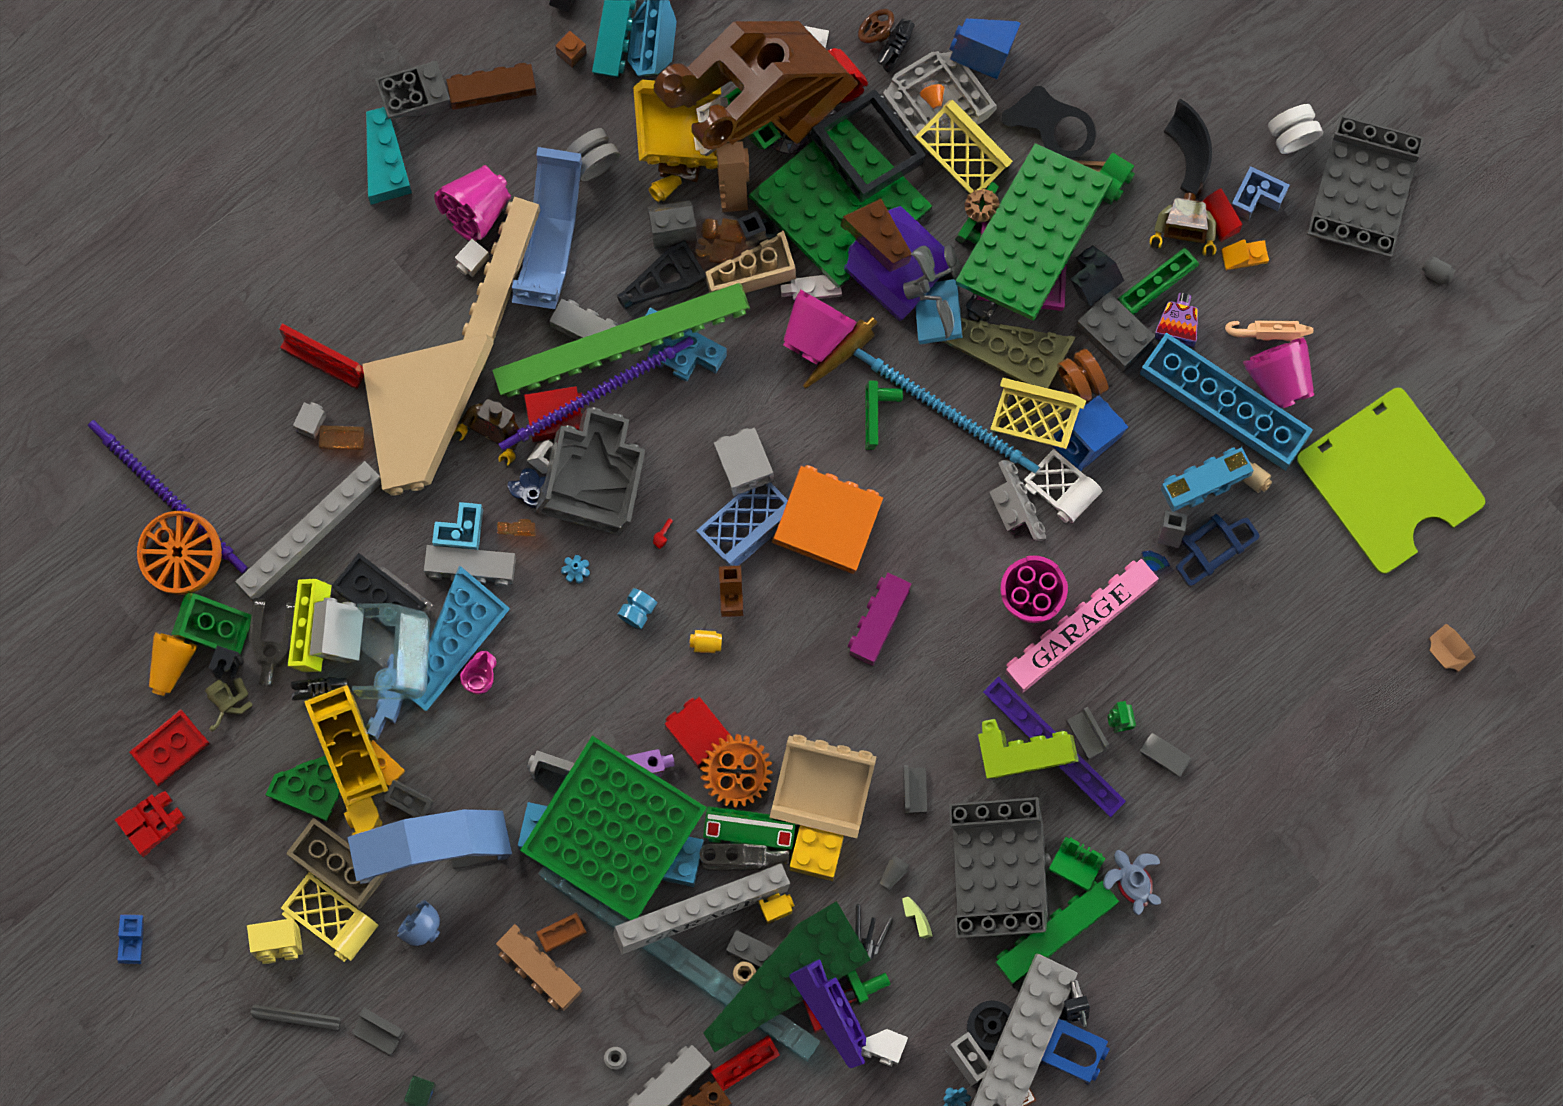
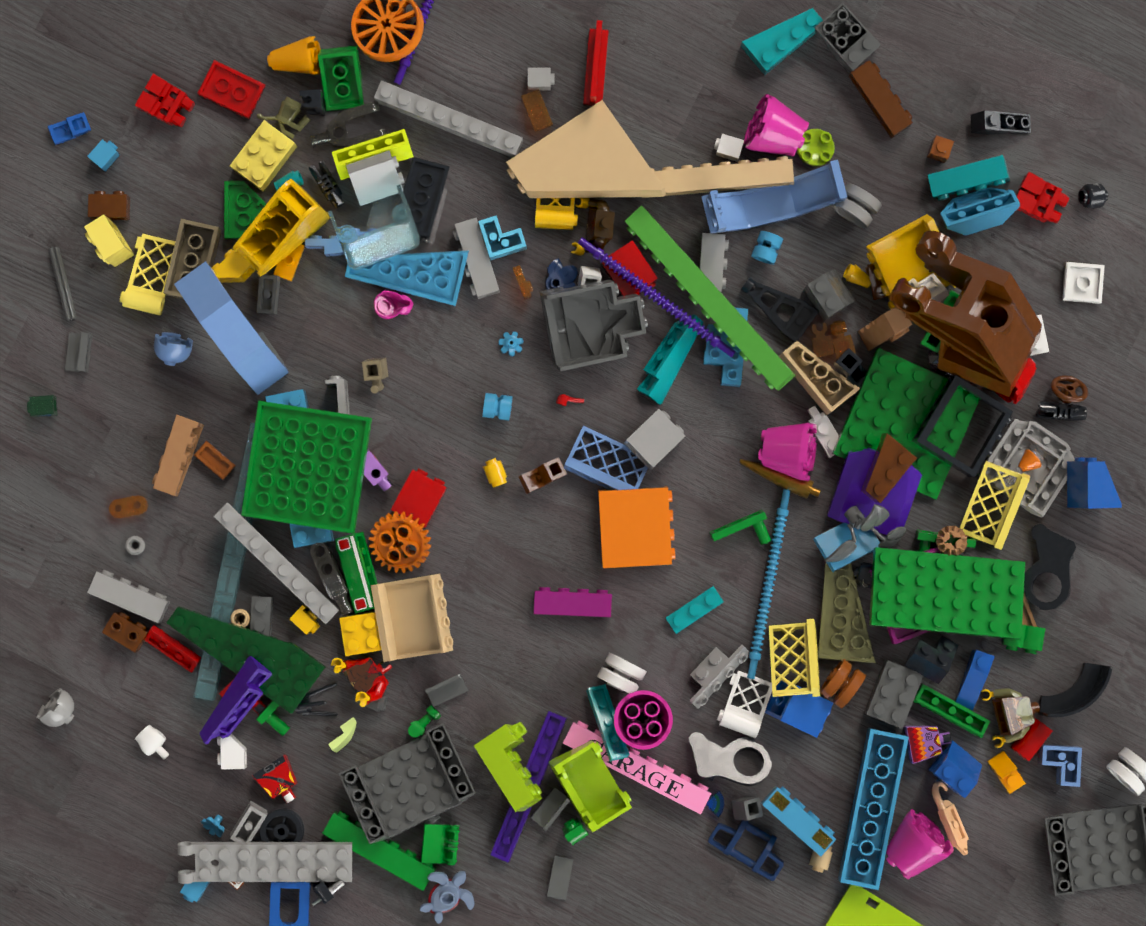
camera: 65 degrees right, 10 degrees up
none -> dark azure brick [87,139,120,172]
none -> reddish brown brick [88,191,130,220]
none -> clear orange plate [109,495,149,518]
none -> light yellow brick [230,120,297,192]
none -> torso [252,754,297,804]
none -> teal cone [274,170,304,191]
none -> torso [331,657,393,707]
none -> dark tan brick [362,358,388,393]
none -> green leg [408,705,441,737]
none -> yellow piece [535,198,578,230]
none -> lime windscreen [549,740,632,833]
none -> teal plate [586,684,630,761]
none -> white wheel [597,652,647,694]
none -> teal wedge [637,314,703,405]
none -> teal plate [666,586,724,634]
none -> animal [689,732,772,787]
none -> dark azure wheel [751,231,783,265]
none -> lime dish [797,129,835,166]
none -> blue slope [928,740,982,798]
none -> blue slope [955,649,995,710]

